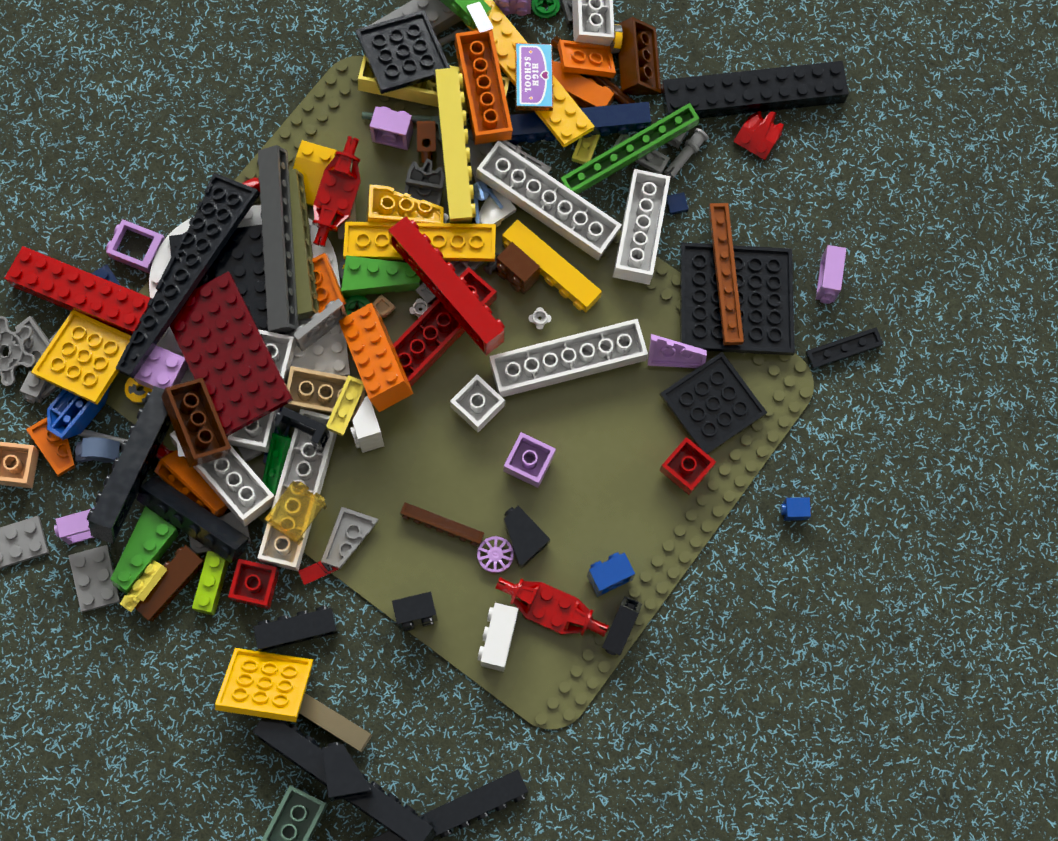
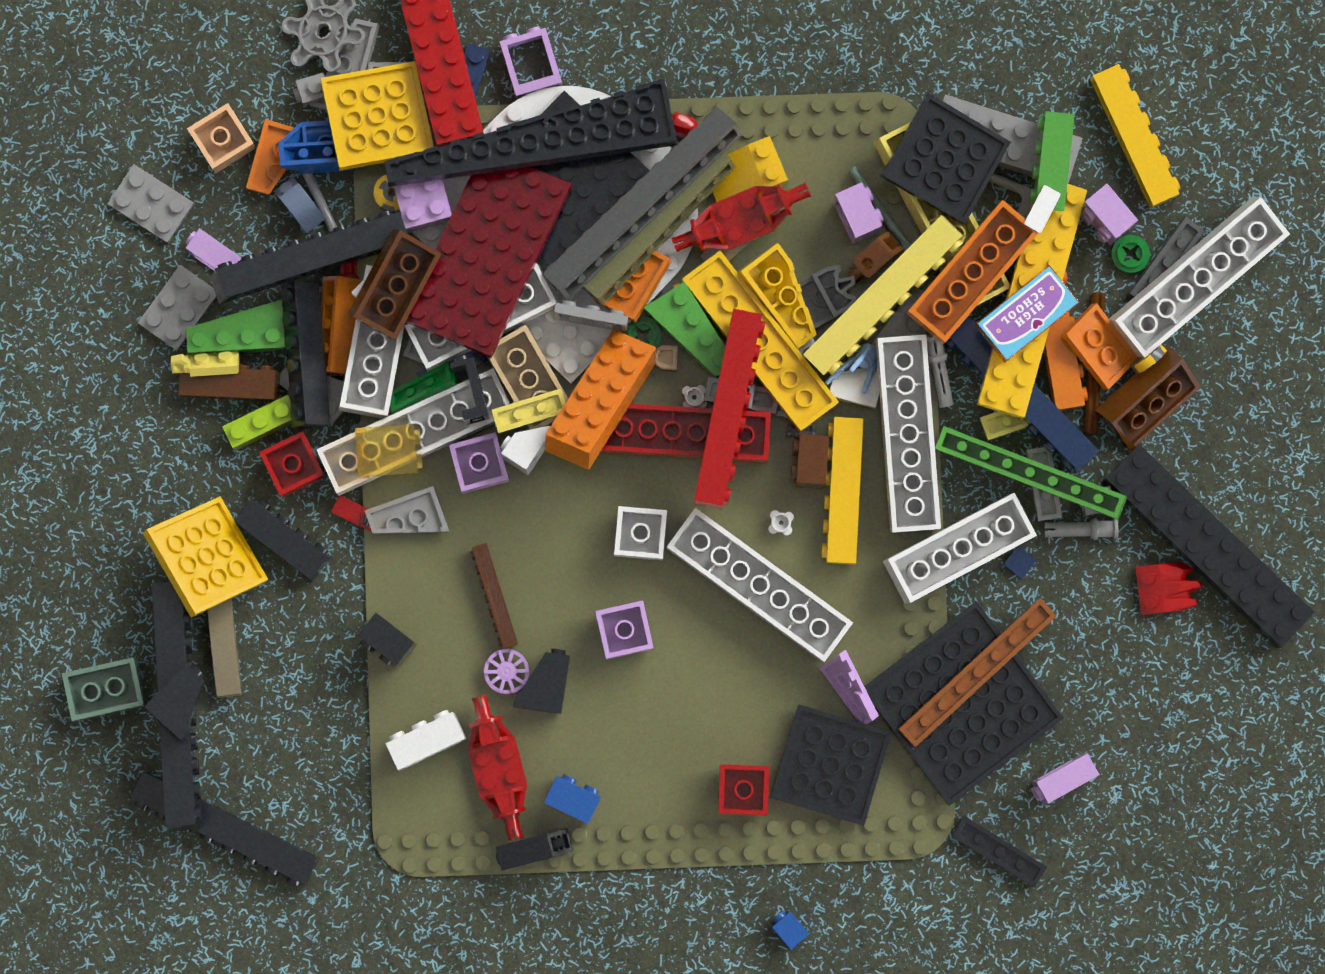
camera: 50 degrees right, 10 degrees up
none -> lavender brick [449,432,509,494]

